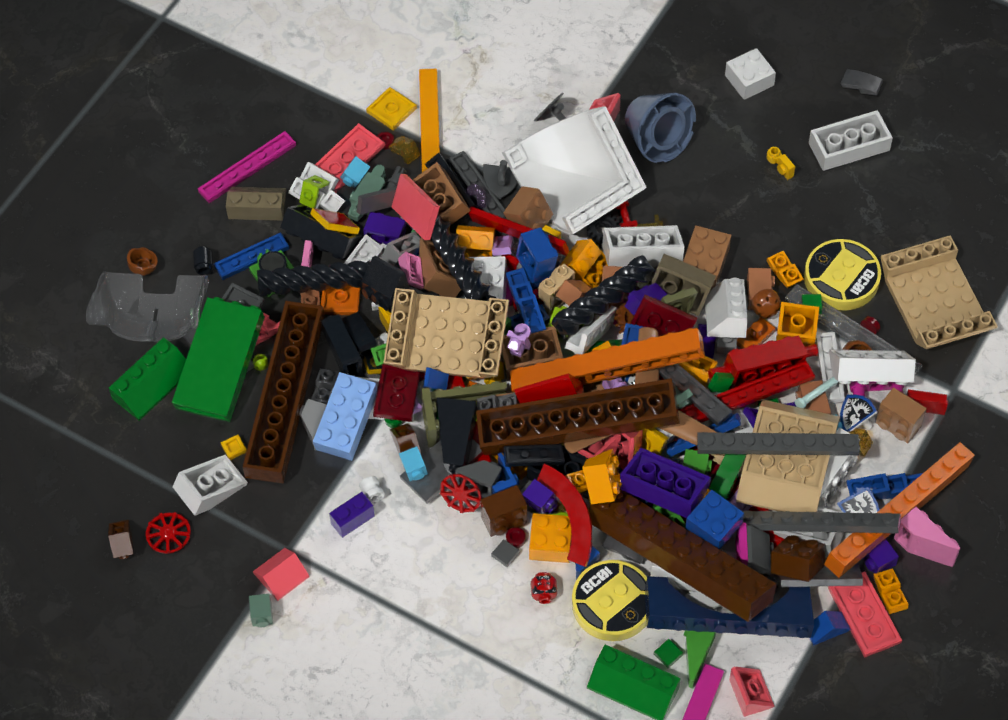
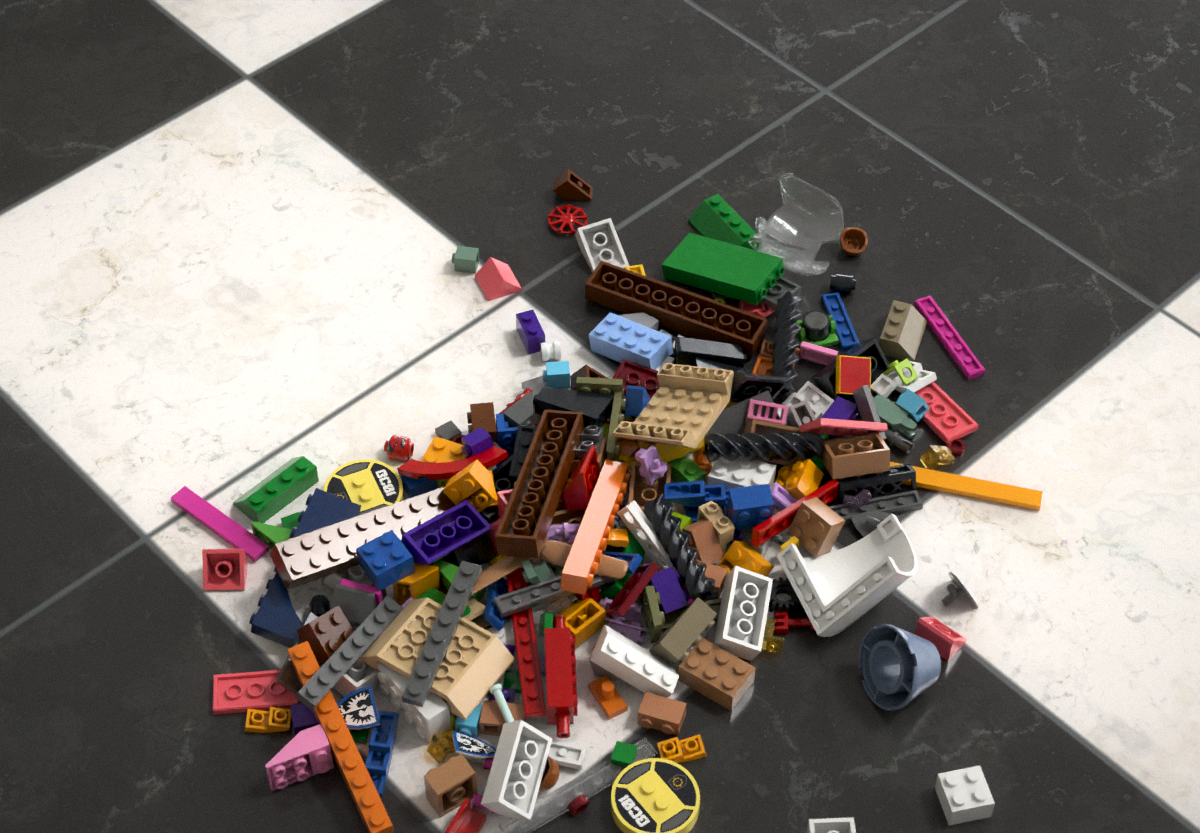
camera: 105 degrees right, 10 degrees down
yellow tile [366,87,417,131] -> none
dark orange helmet [750,289,781,318] -> none
yellow plate [766,147,795,180] -> none
light orange brick [776,302,819,346] -> none
blue slope [810,611,851,646] -> none

